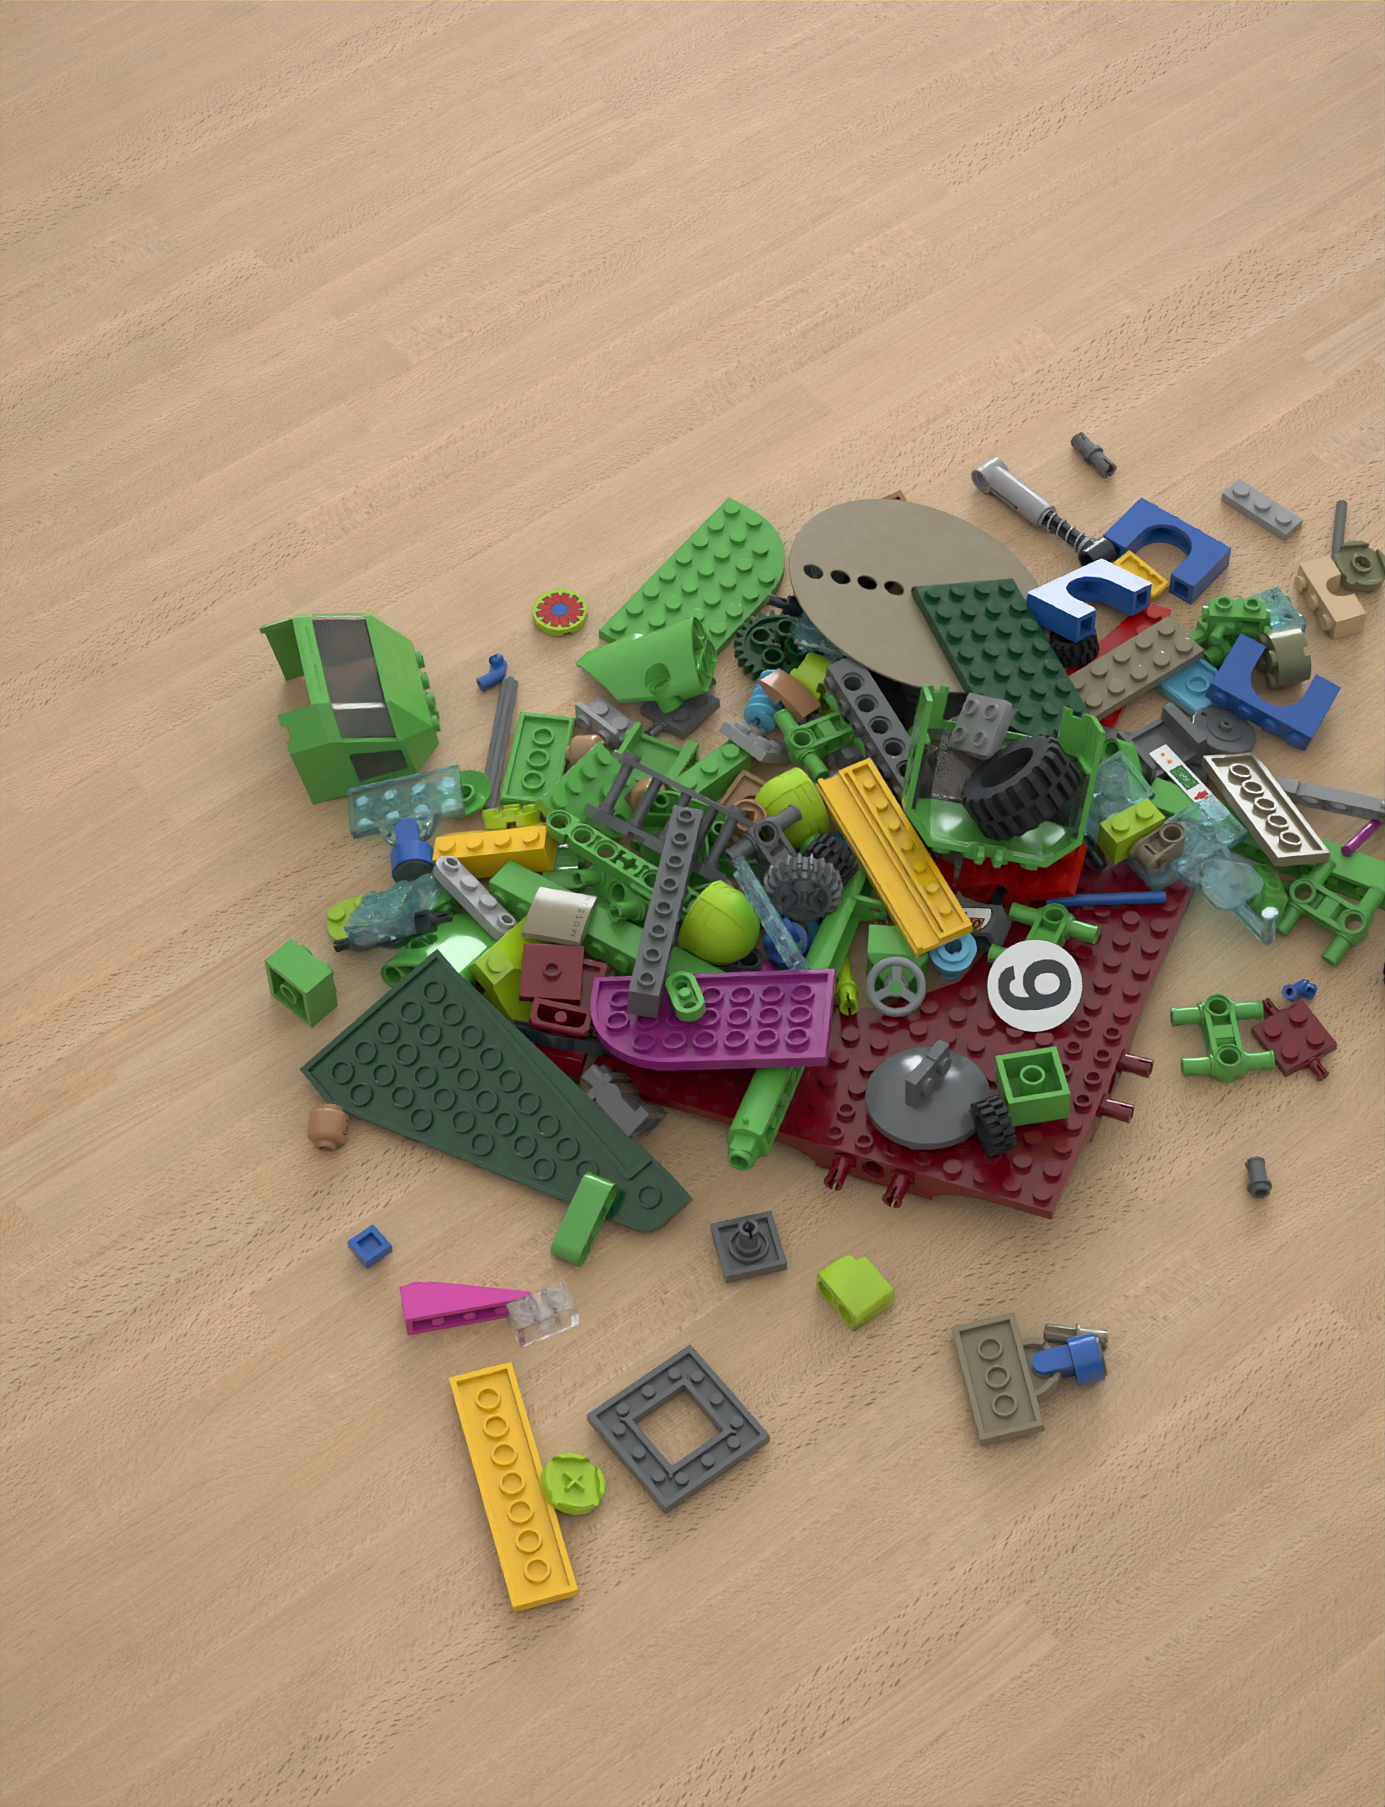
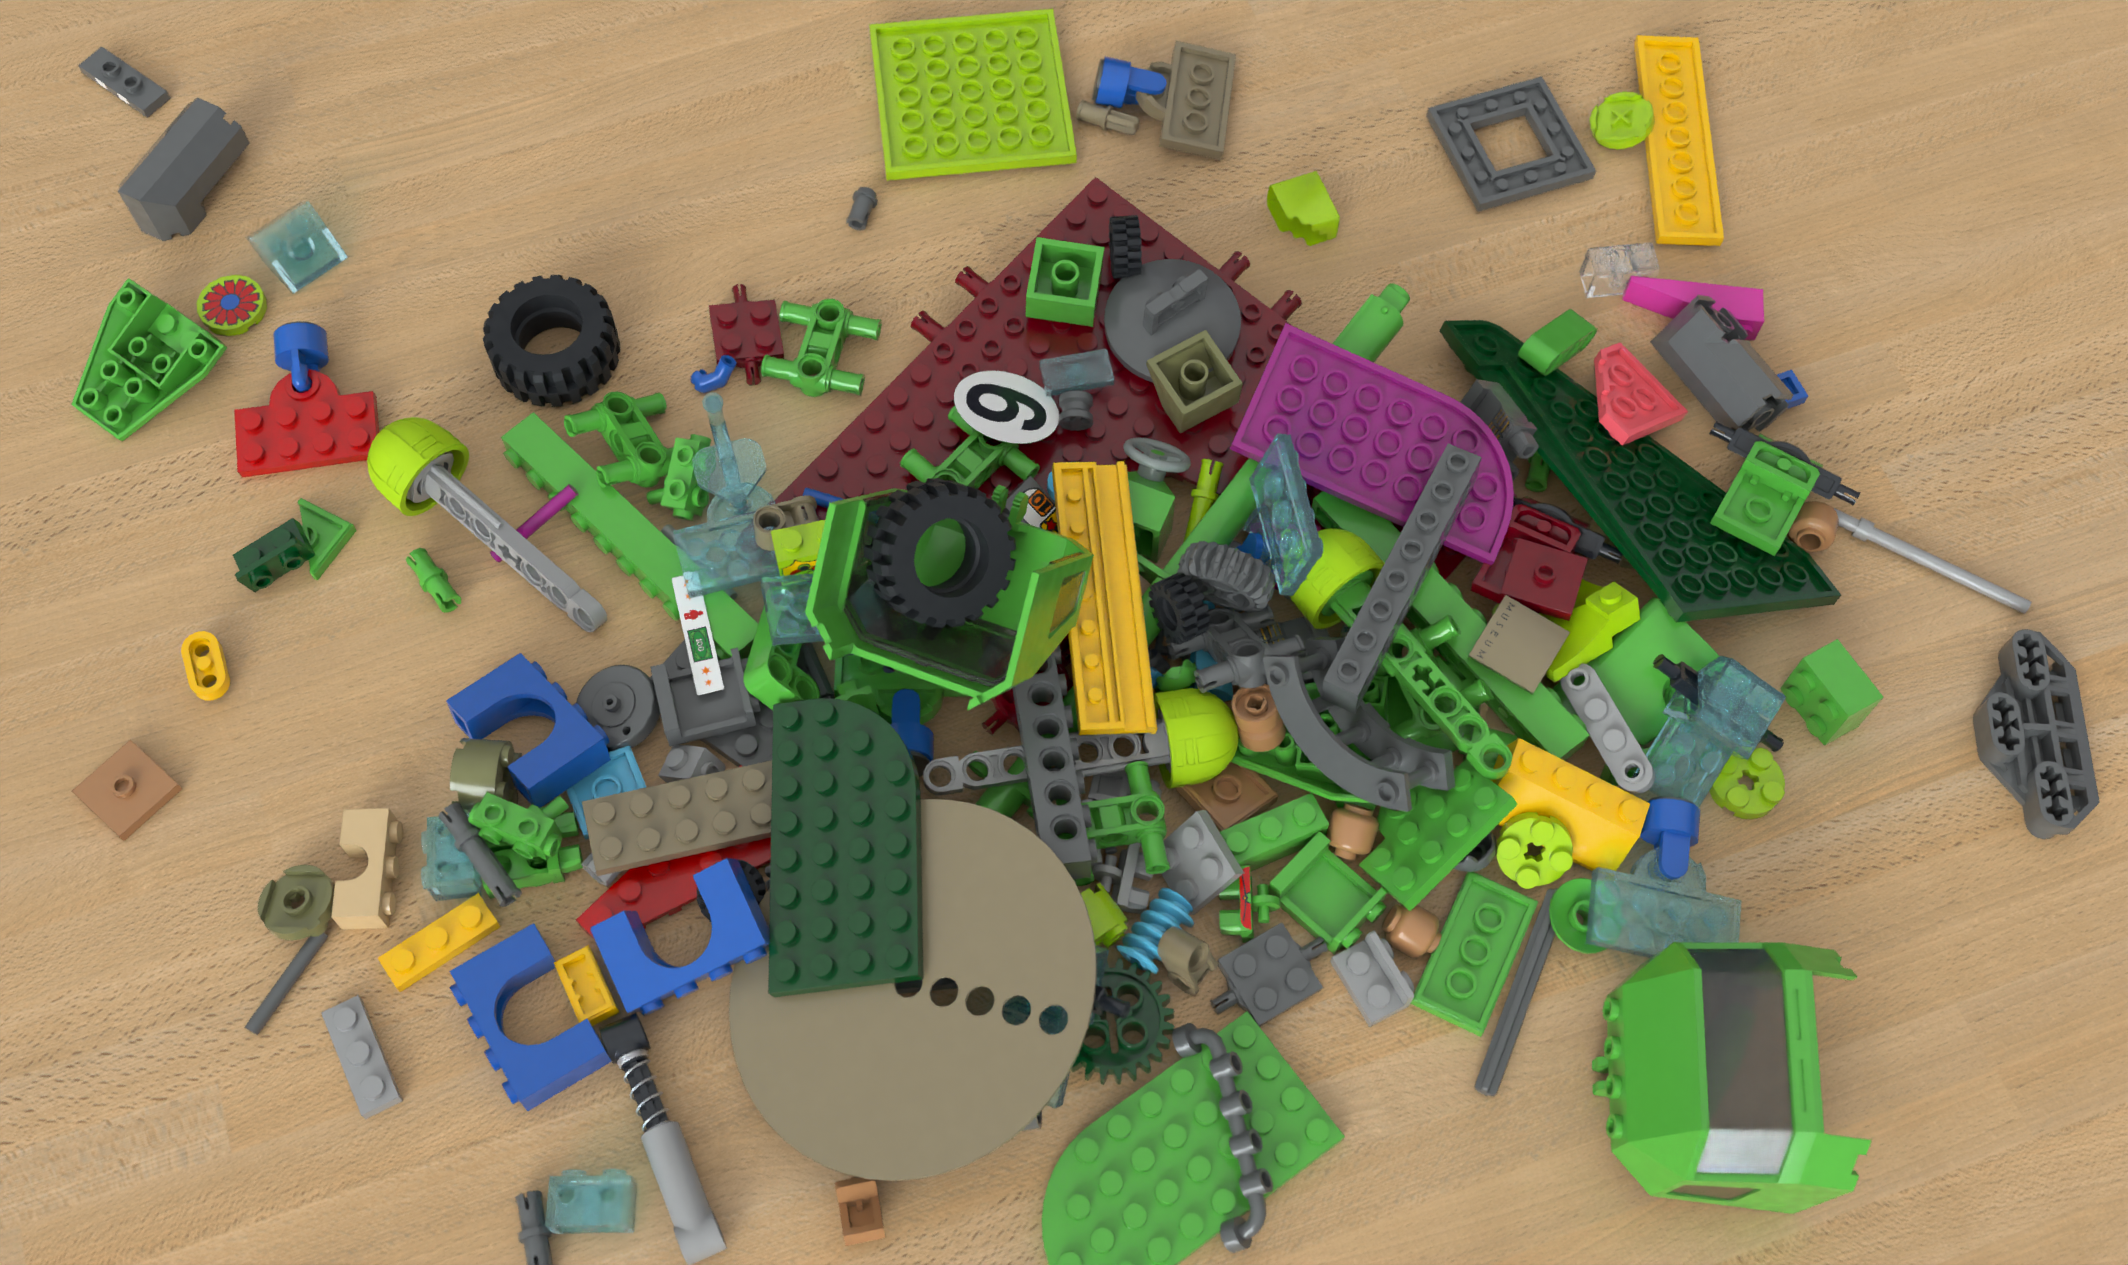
camera: 165 degrees left, 10 degrees up
blue arm [476,653,508,691] -> none
tile [532,589,587,637] -> none
bright green panel [575,616,717,713] -> none
bright green plate [665,971,706,1022] -> none
dark grey plate [710,1211,787,1283] -> none
medium nougat slope [758,668,821,722] -> none
light grey bracket [948,693,1015,762] -> none
dark tan plate [1201,752,1330,867] -> none
none -> yellow plate [378,893,501,992]
none -> dark grey pin [438,803,522,907]
none -> clear light blue brick [545,1169,638,1234]
none -> light grey bracket [658,744,726,783]
none -> lime plate [869,9,1077,180]
none -> clear light blue plate [1039,349,1114,397]
none -> dark grey wheel [1059,391,1093,431]
none -> olive slope [1146,330,1243,434]
none -> dark tan piece [1157,926,1218,996]
none -> dark grey bar [1172,1023,1273,1253]
none -> bright green hips [1219,865,1280,943]
none -> coral plate [1594,342,1688,446]
none -> dark grey brick [1650,295,1794,432]
none -> bright green piece [1709,421,1861,556]
none -> light grey bar [1834,508,2031,614]
none -> dark grey connector [1973,629,2100,839]

